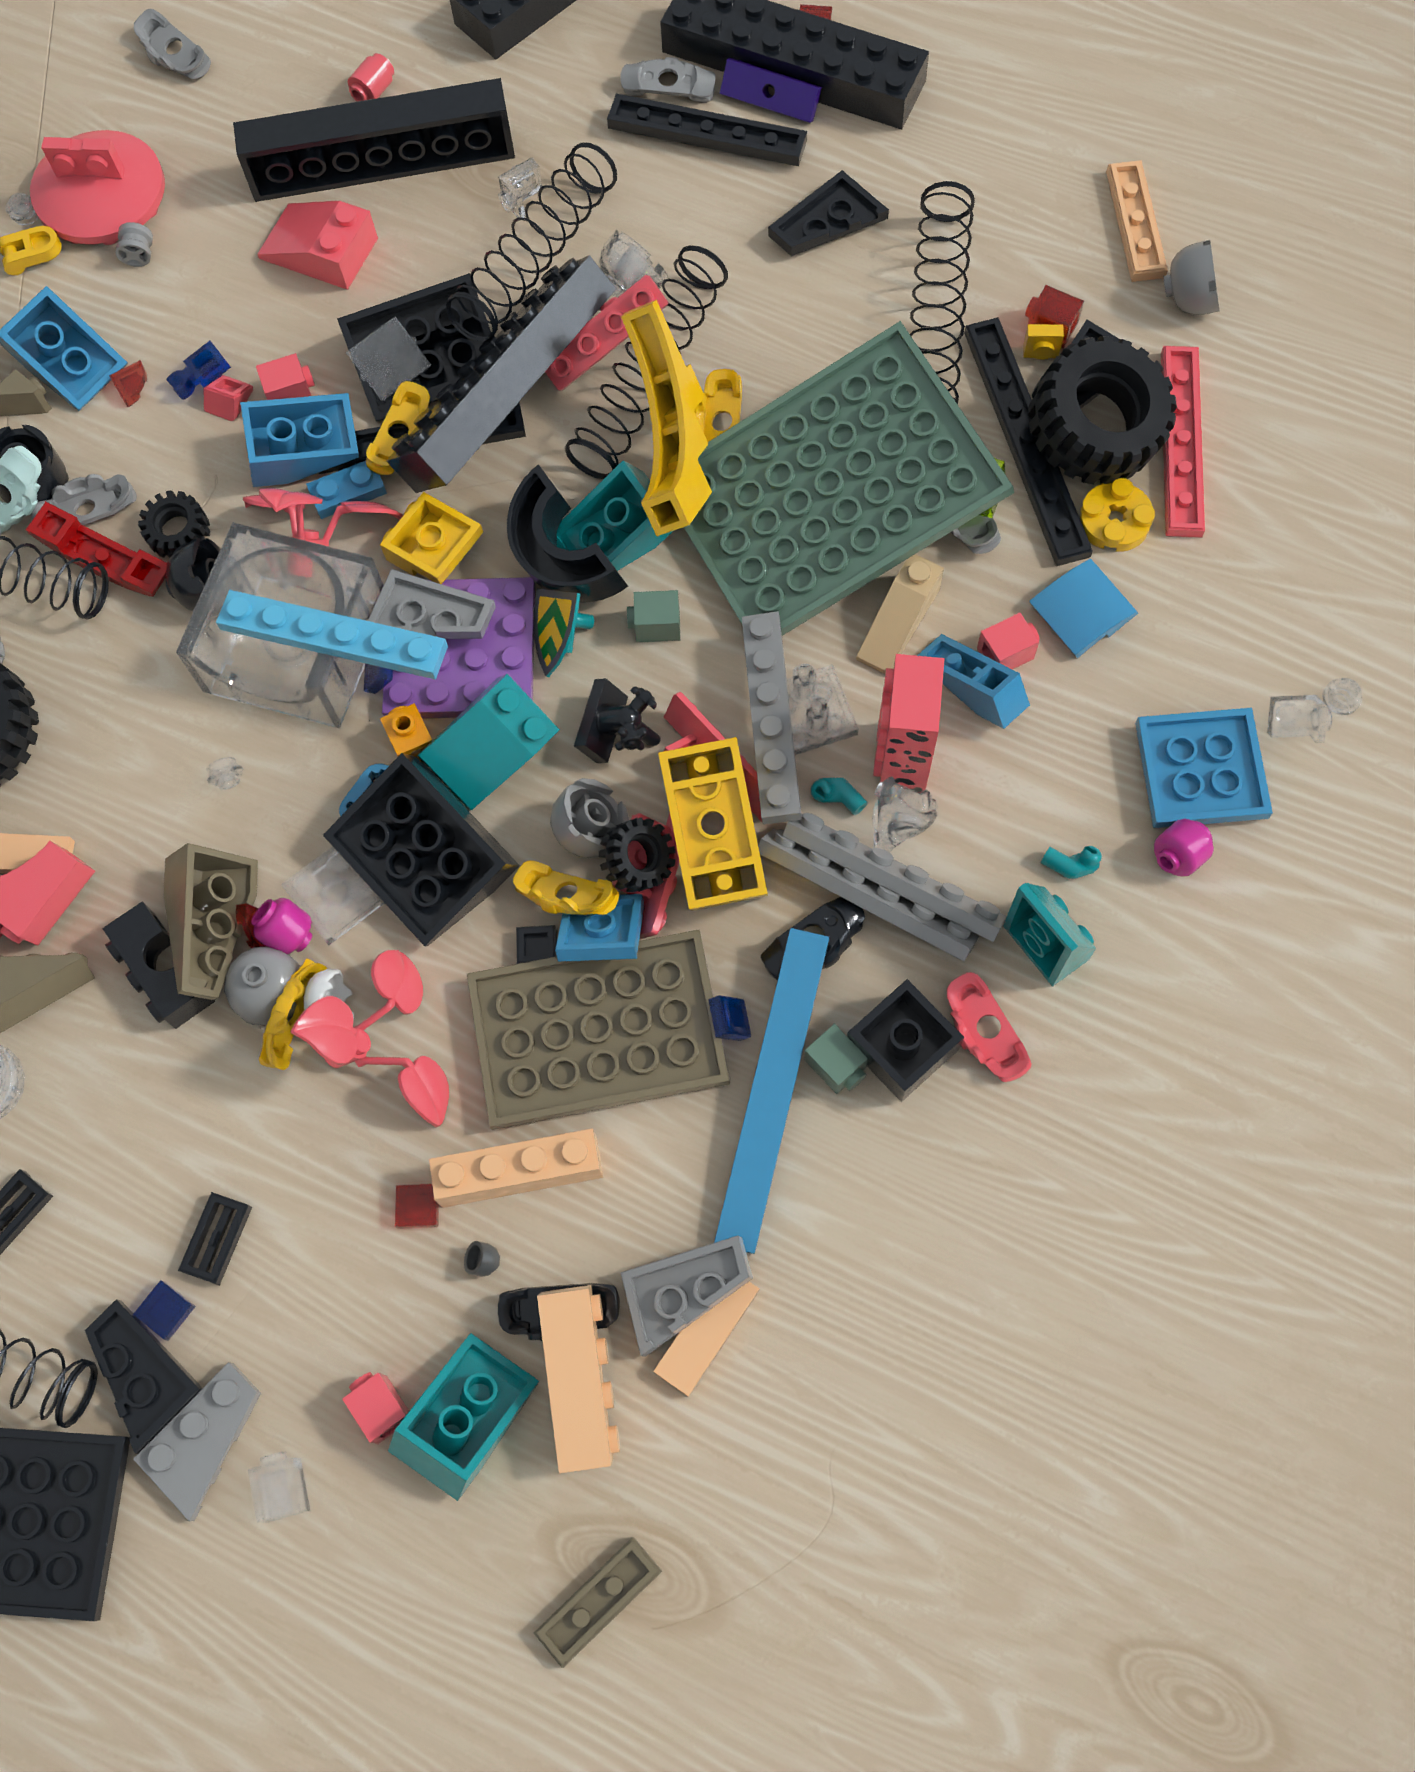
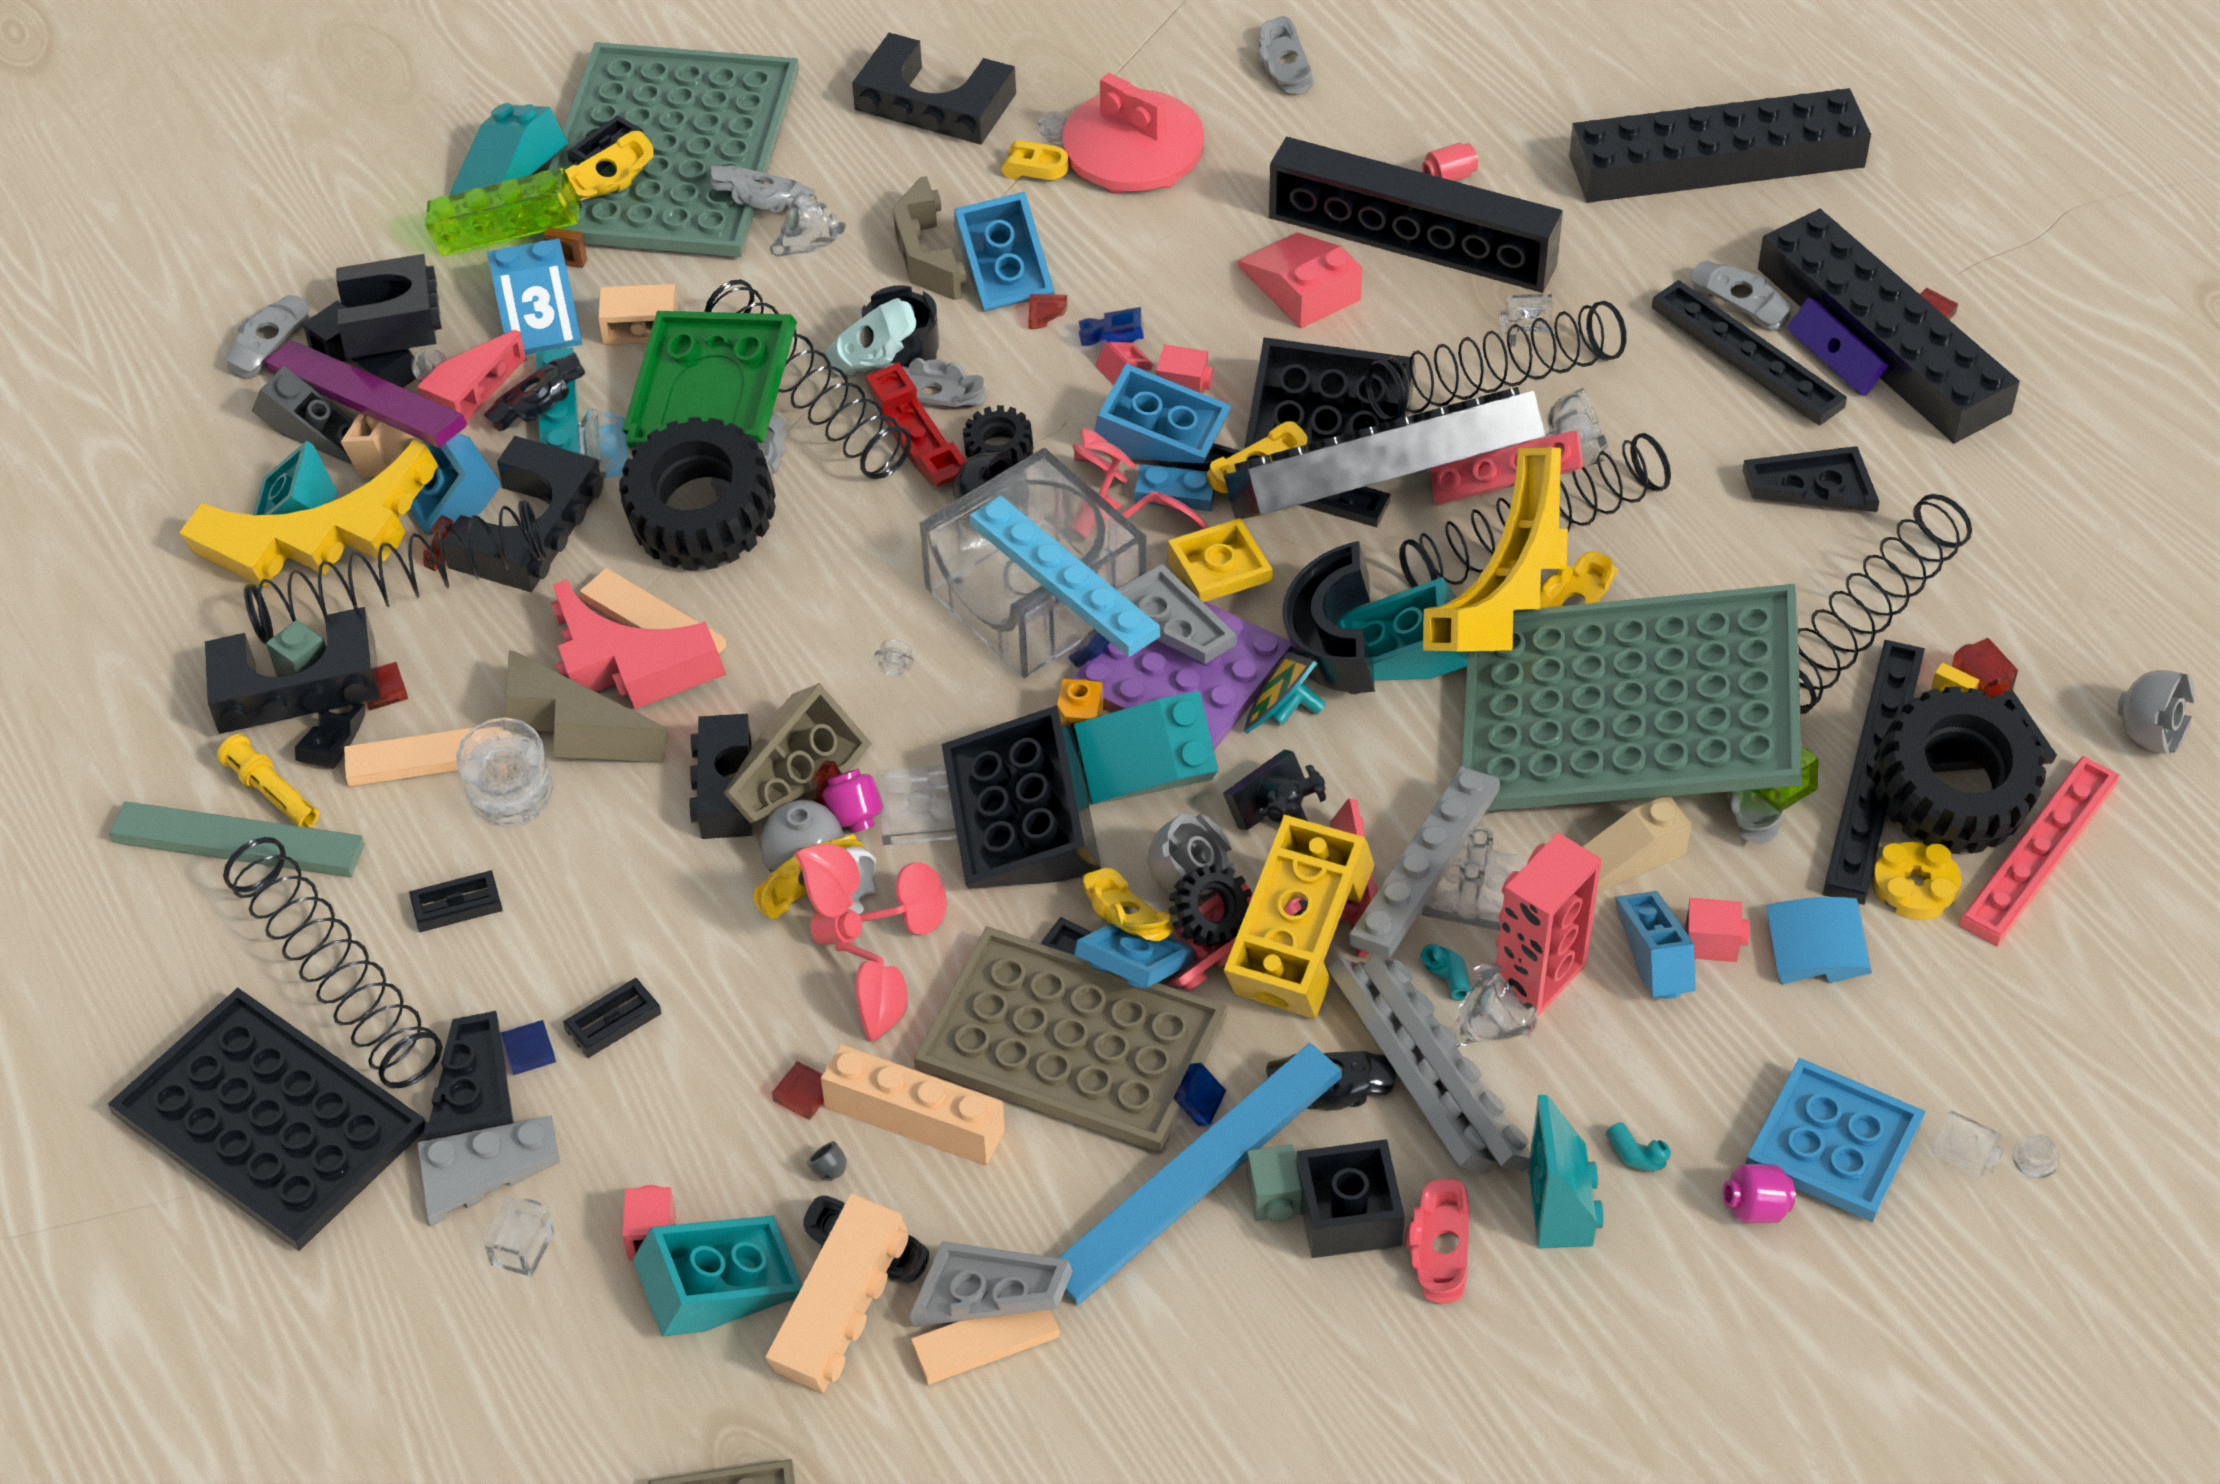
camera: 30 degrees right, 20 degrees down
light grey wheel [116,222,153,267] -> none
clear piece [346,316,431,402] -> none
sand green brick [627,590,681,642] -> none
light nougat tile [1106,160,1168,282] -> none

